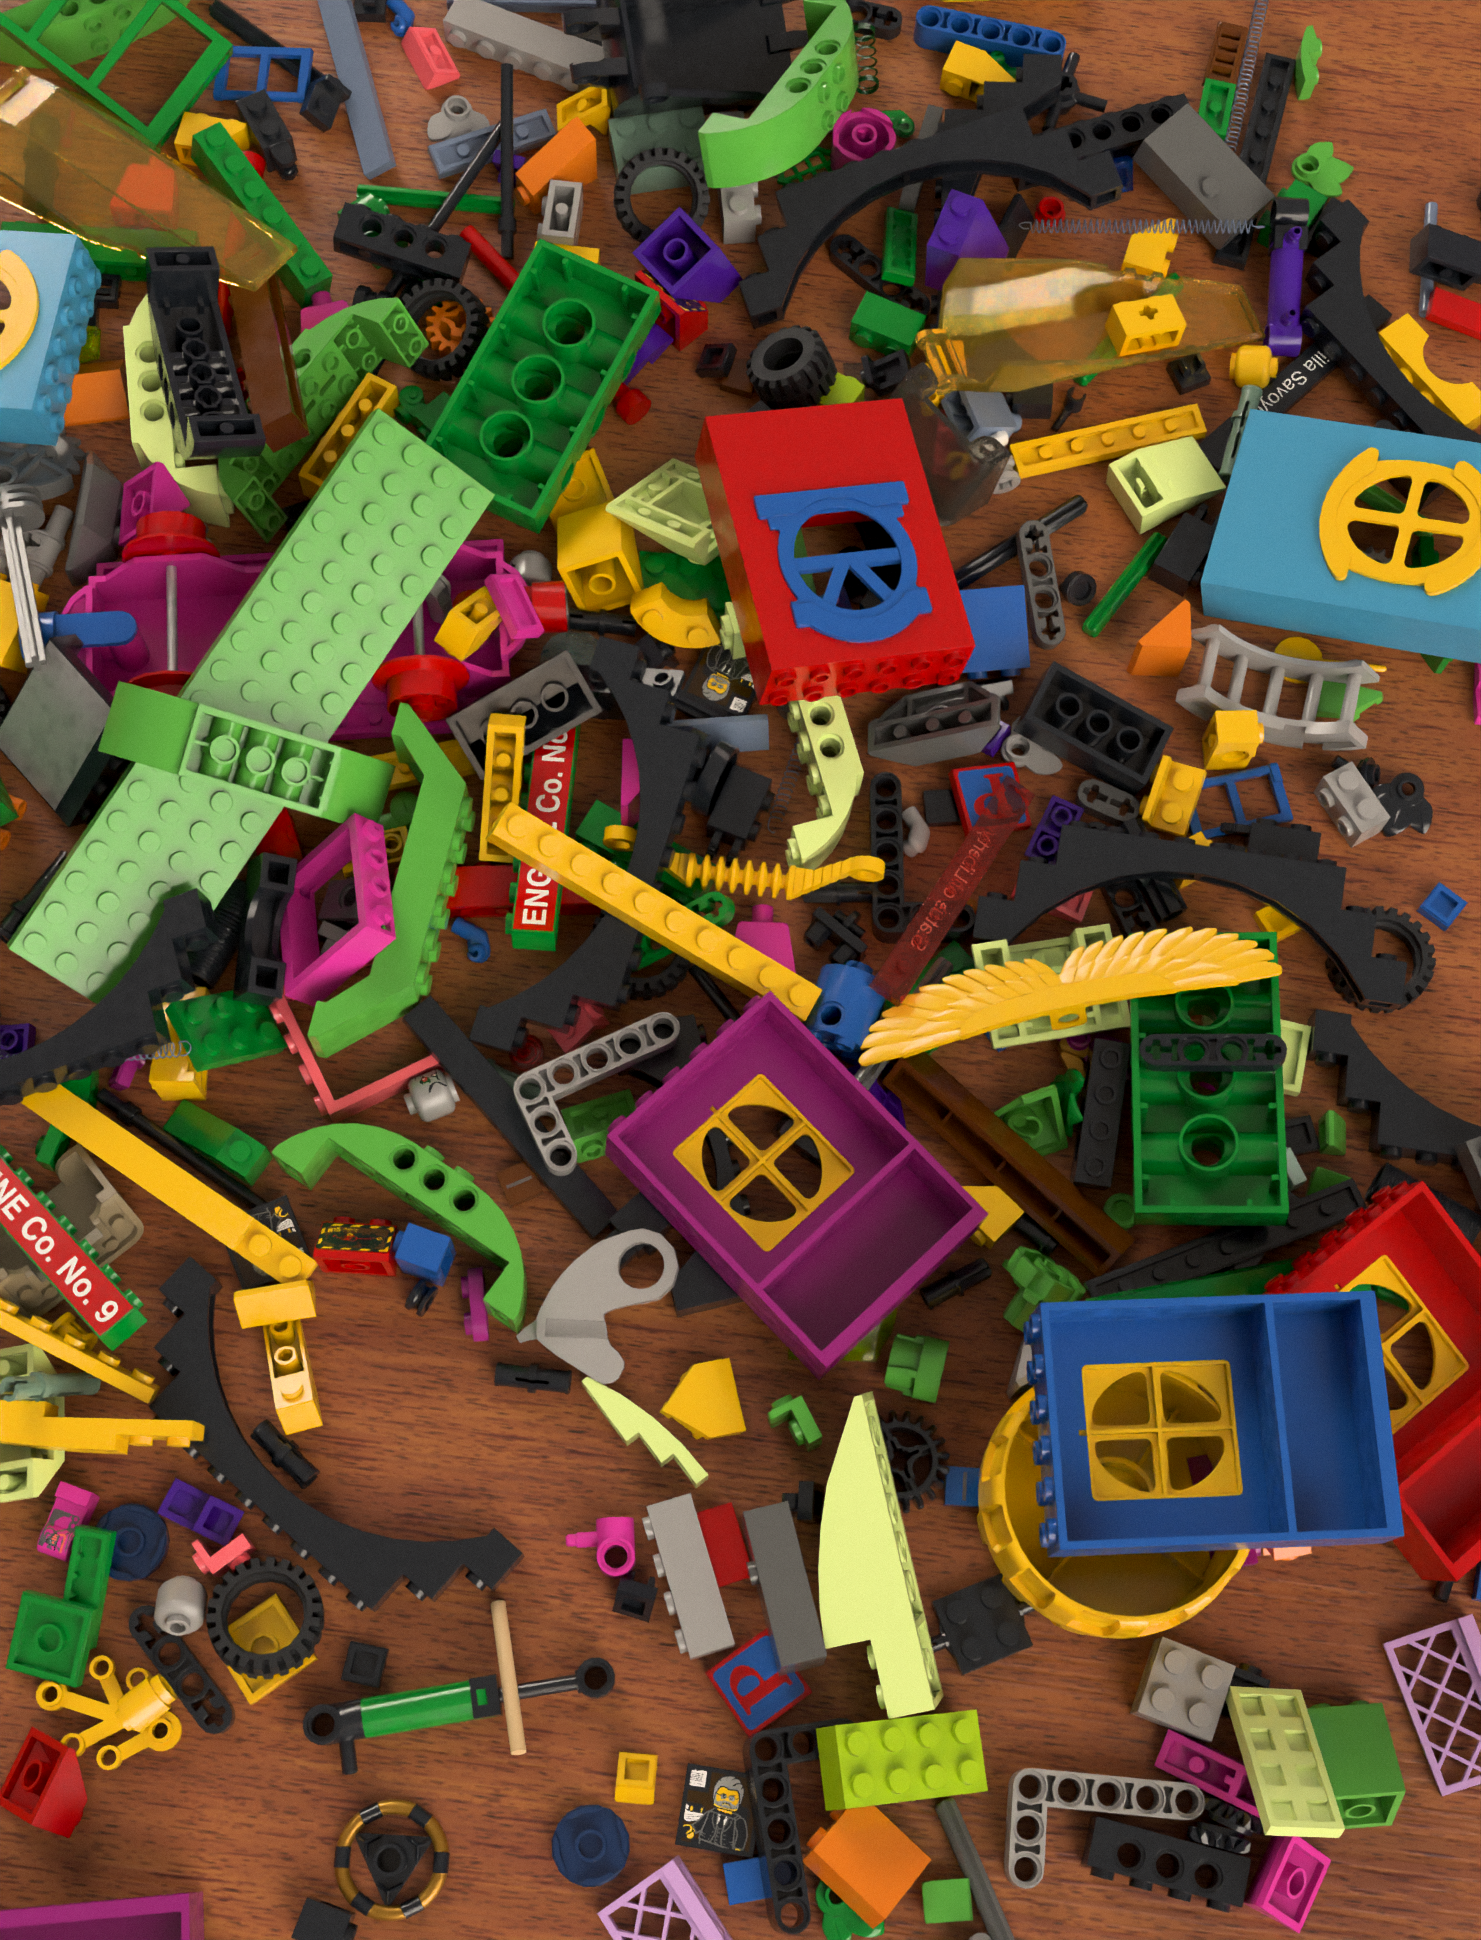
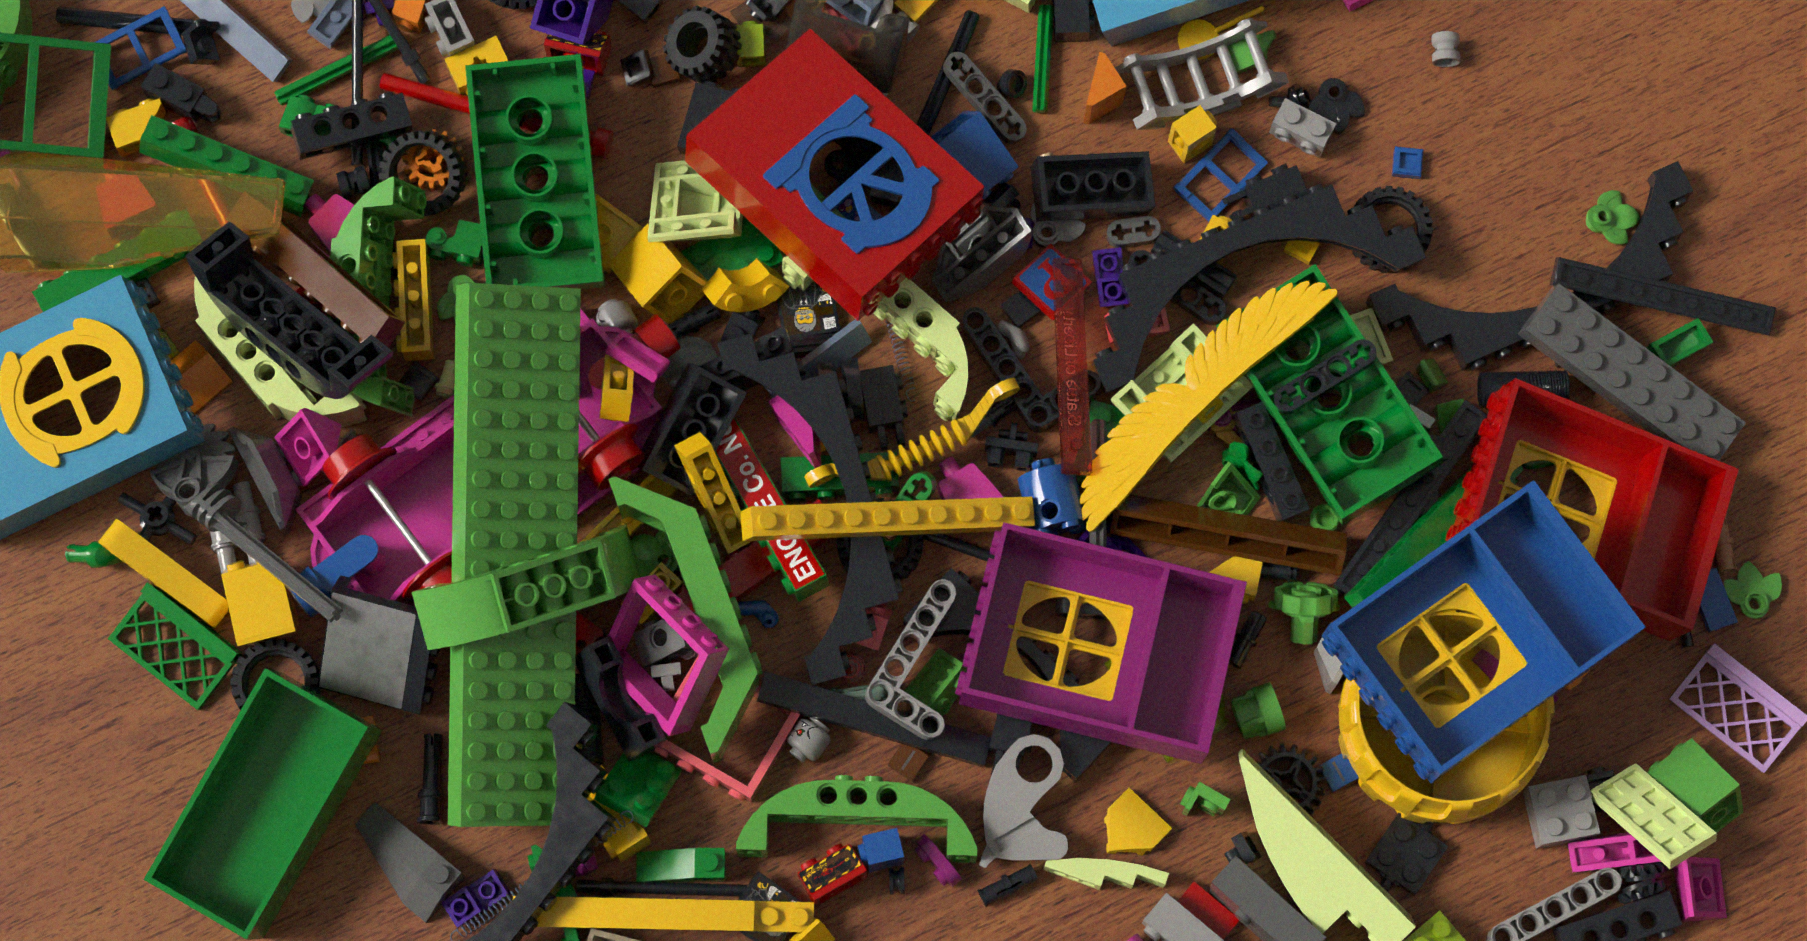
camera: 30 degrees left, 5 degrees up
yellow bracket [1139,755,1207,838] -> none

